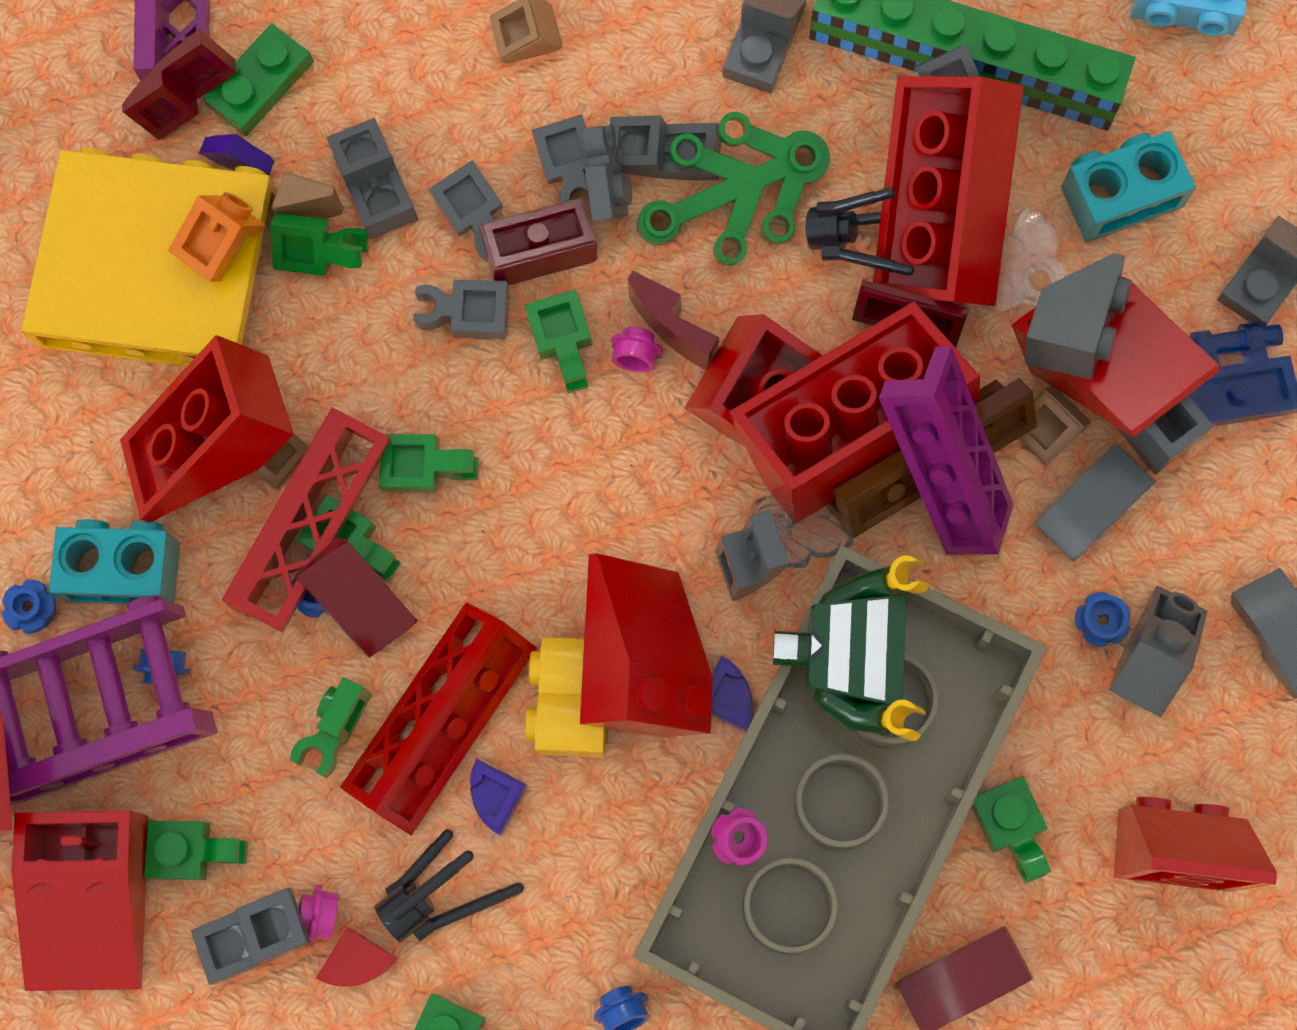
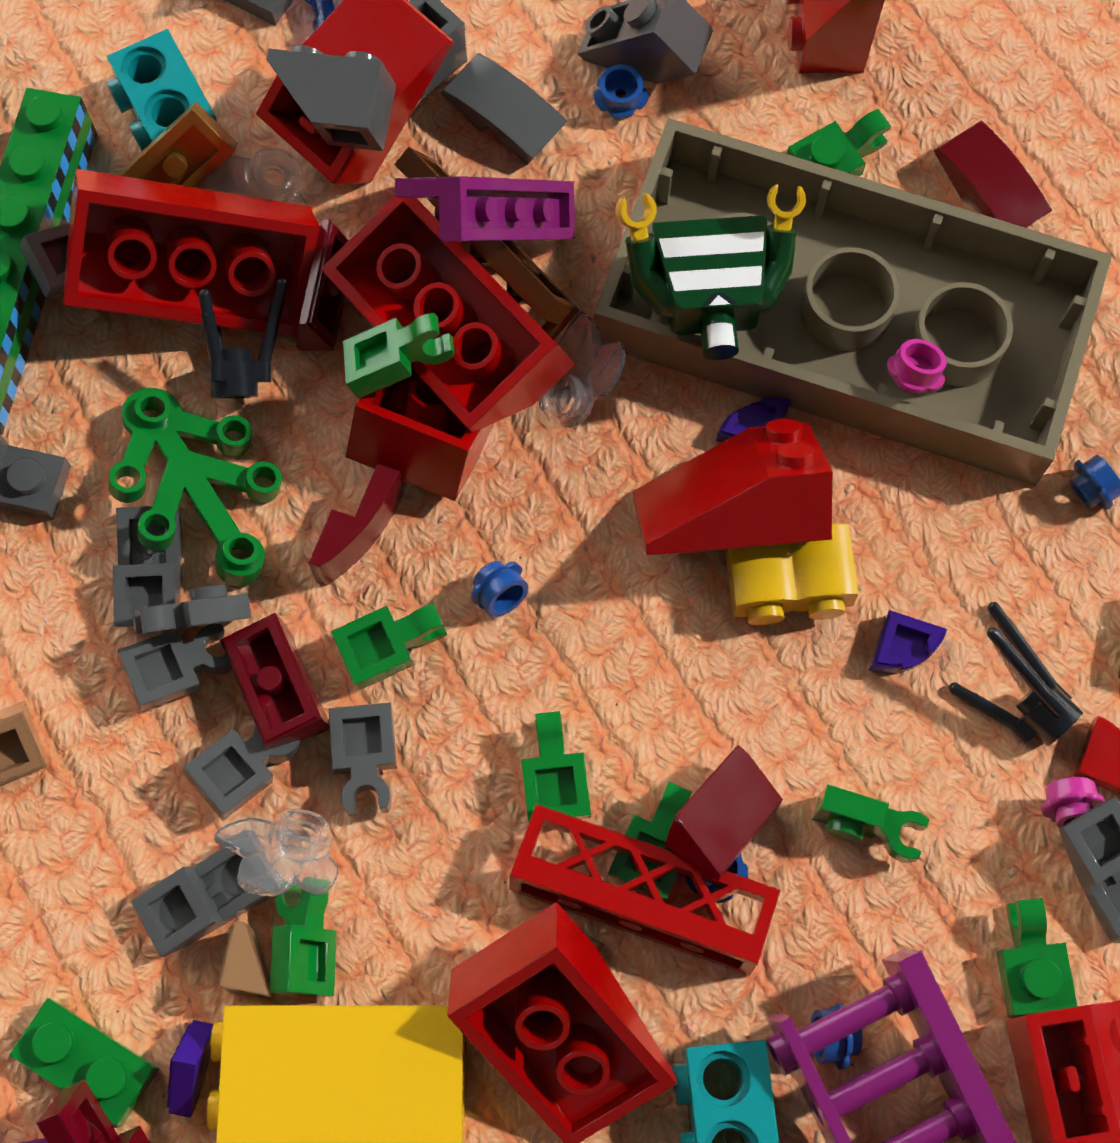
camera: 105 degrees left, 5 degrees down
orange bracket [168,192,264,282] -> none
red fence [340,602,537,836] -> none
dark pink plate [611,327,663,373] -> none
dark grey slope [715,510,789,601] -> none
medium nougat slope [1019,386,1091,465] -> none
none -> pearl gold plate [117,102,238,188]
none -> clear plate [214,809,338,897]
none -> green plate [343,313,455,399]
none -> blue plate [471,561,529,617]

